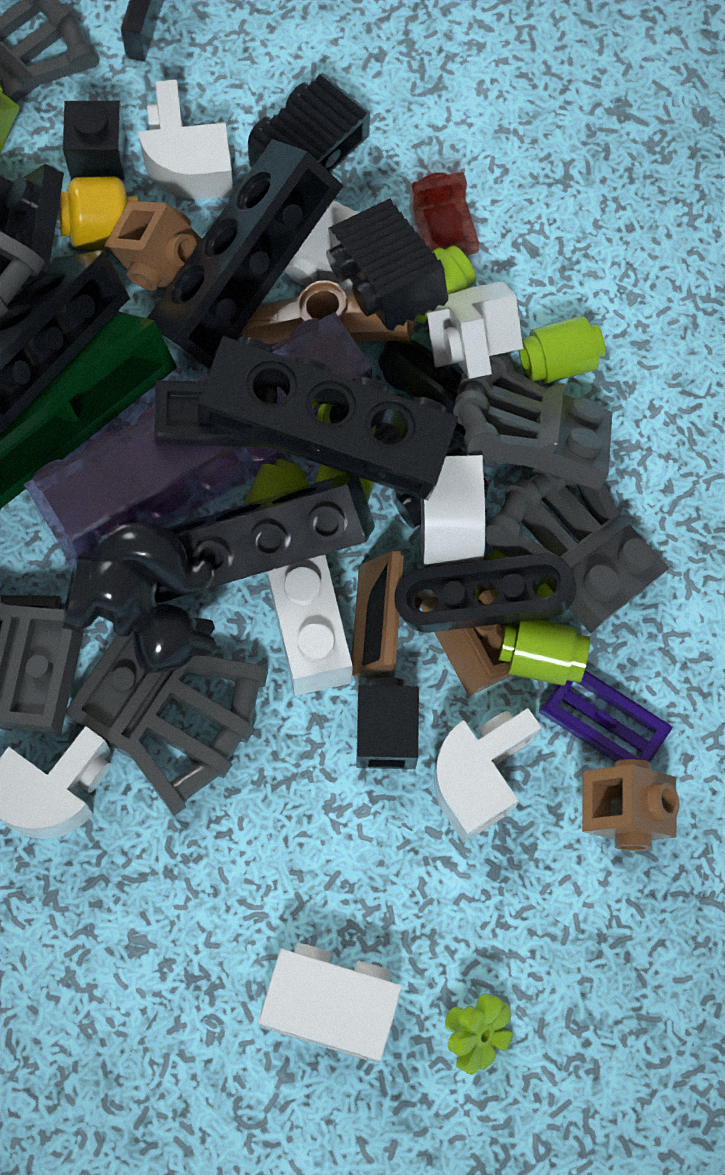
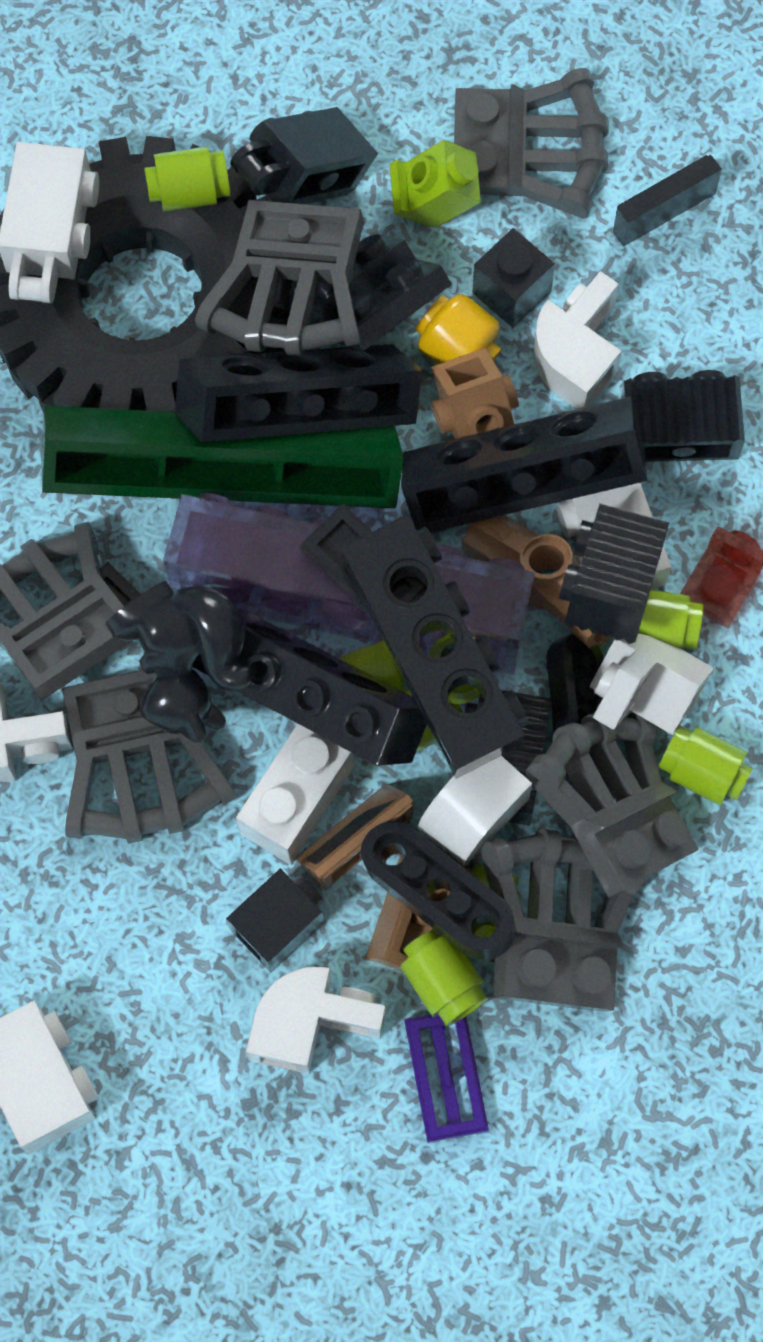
camera: 50 degrees right, 0 degrees up
lime plant [445,993,513,1075] -> none
medium nougat brick [582,759,679,851] -> none

